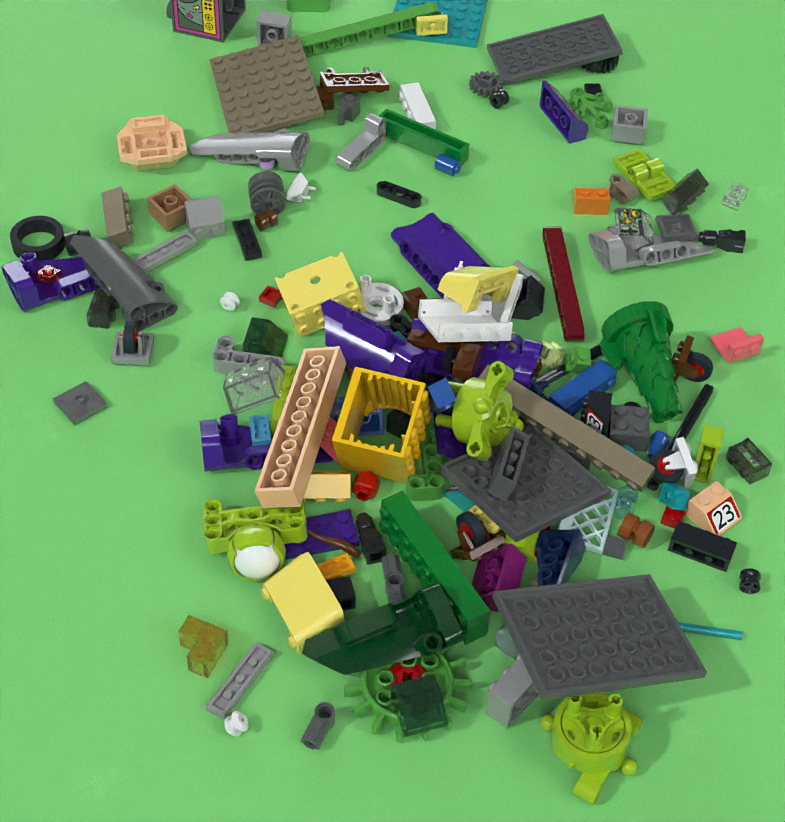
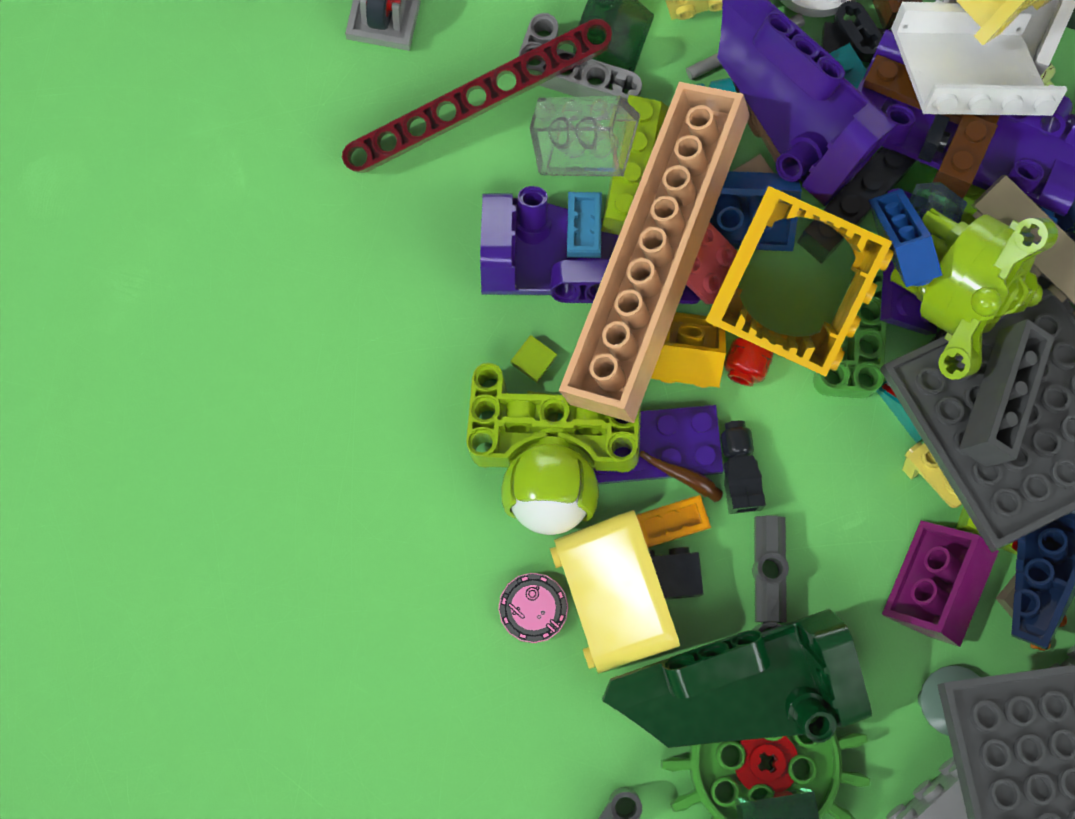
camera: 10 degrees right, 30 degrees up
flat silver plate [53,381,107,426] -> none
clear yellow brick [178,615,228,678] -> none
light grey tile [206,642,274,721] -> none
white wheel [224,711,249,737] -> none
green brick [379,490,490,645] -> none
plate [450,511,506,562] -> none
none -> dark red beam [342,19,612,173]
none -> tile [499,573,568,643]
none -> lime tile [510,335,558,383]

